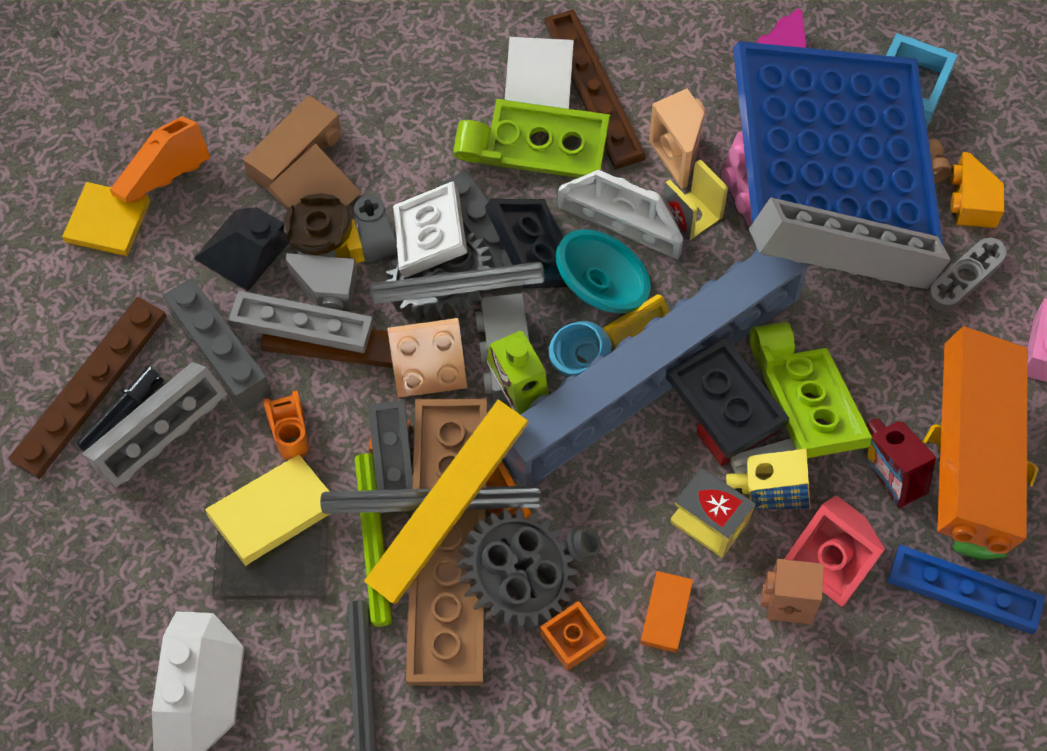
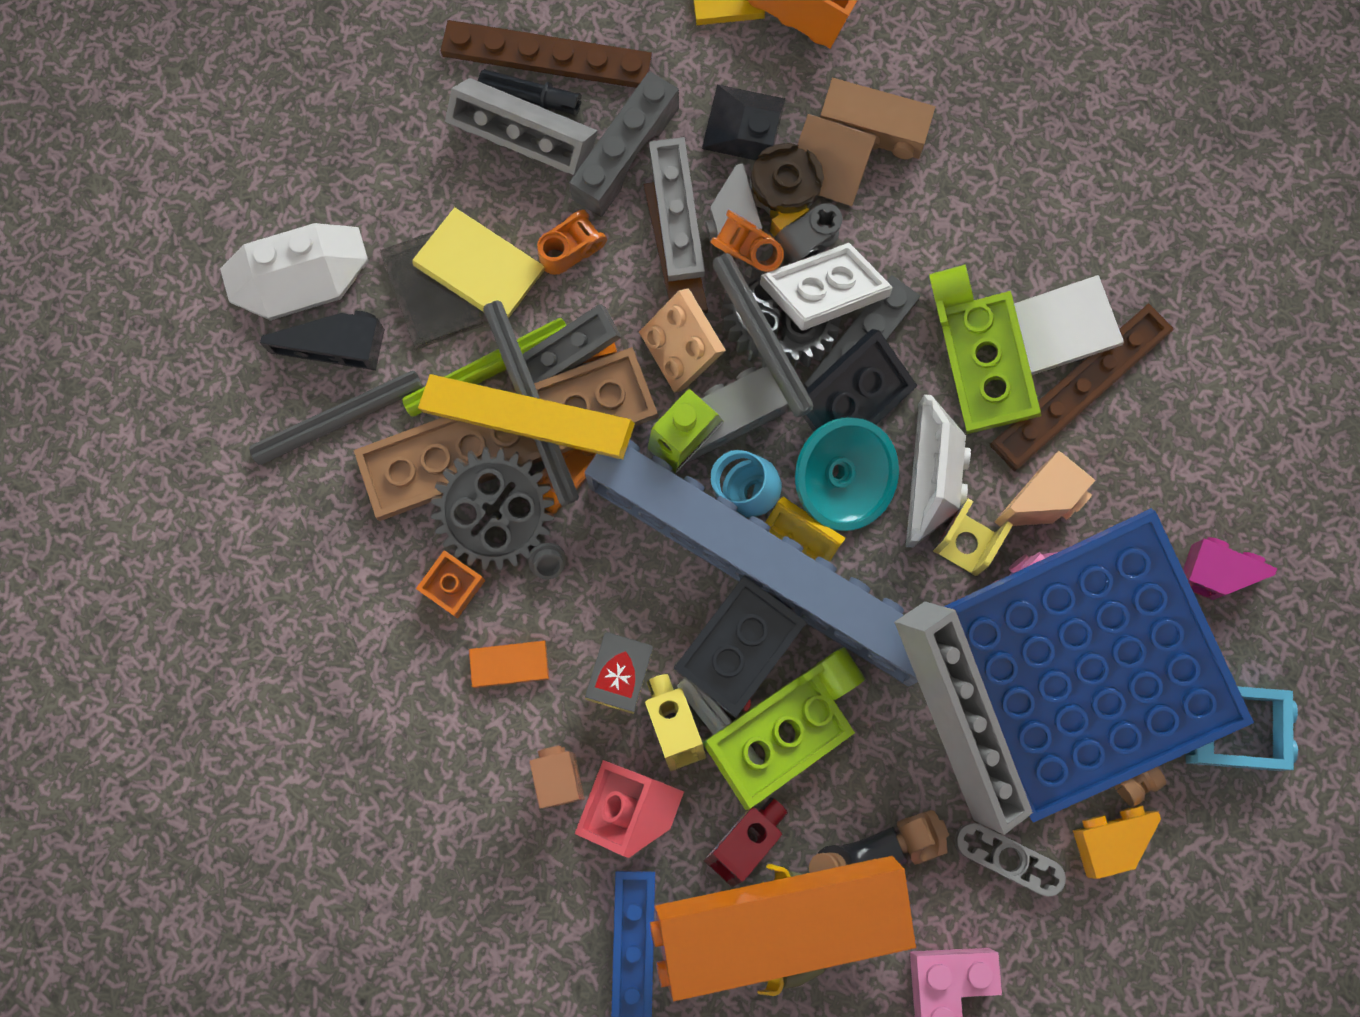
camera: 70 degrees right, 15 degrees up
none -> black slope [260,311,385,371]
none -> orange piece [710,210,784,272]
none -> medium nougat piece [809,810,949,873]

